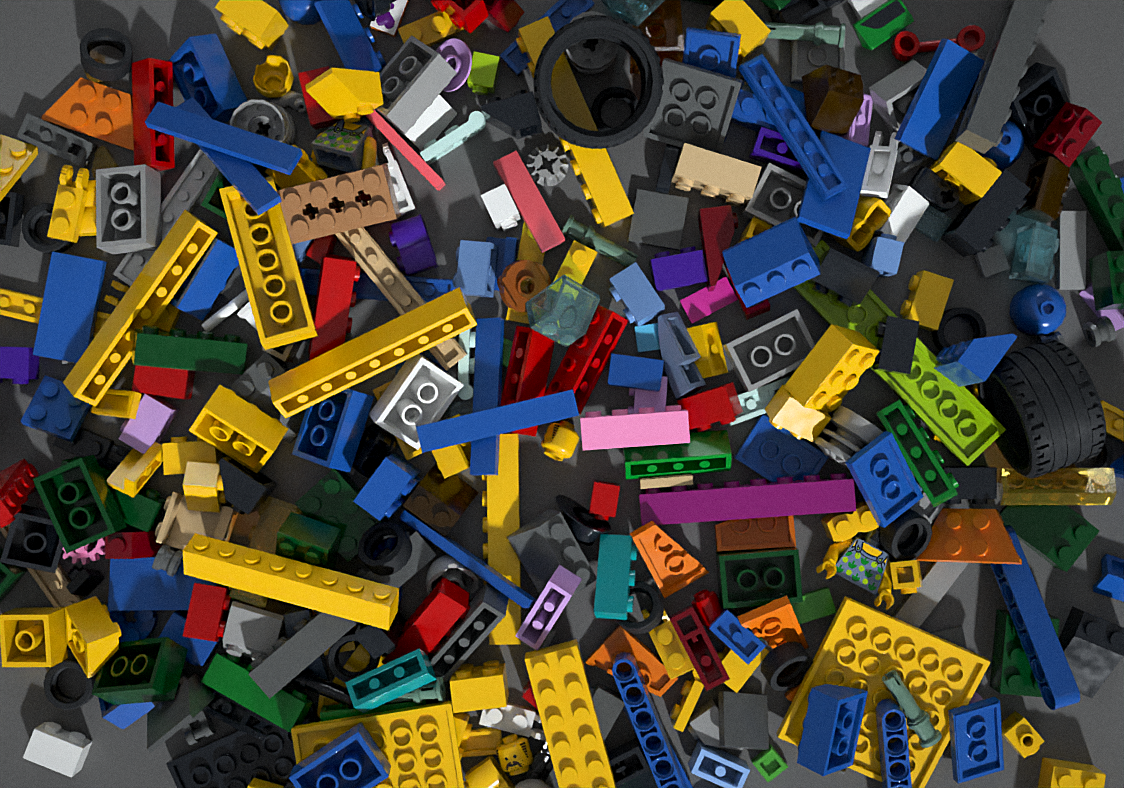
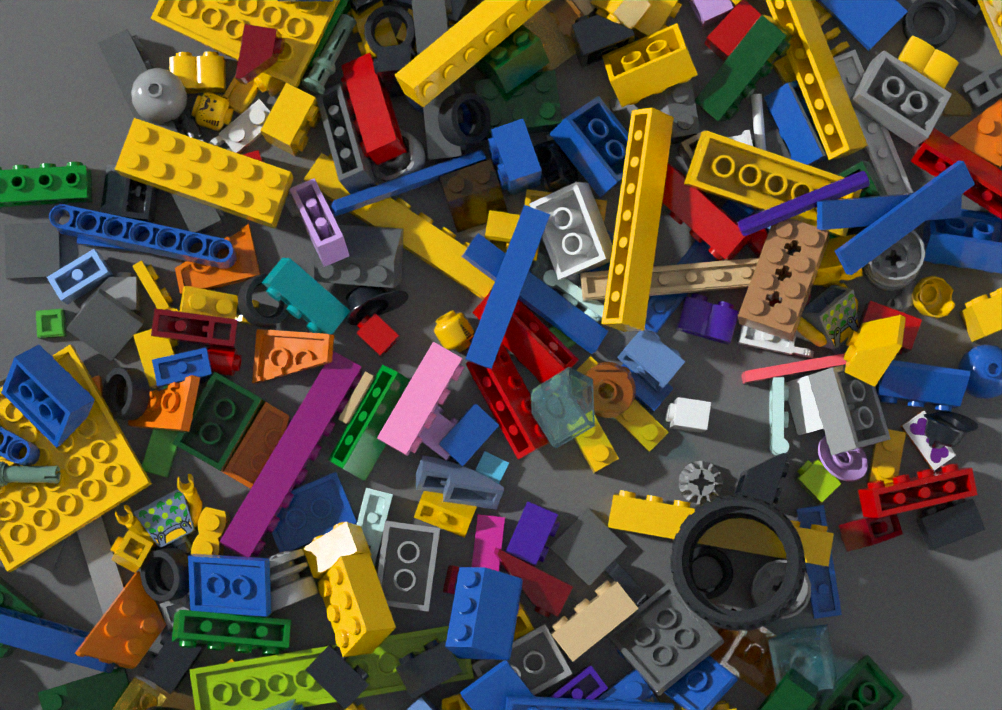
camera: 125 degrees right, 5 degrees down
yellow hinge [47,165,90,243] -> none
teal brick [345,648,437,713] -> none
coral tile [493,150,565,253] -> none
sand green pin [562,215,638,267] -> none
medium blue brick [608,262,665,327] -> none
red brick [677,382,743,432] -> none
none -> dark red slope [235,24,285,84]
none -> dark purple axle [738,171,870,236]

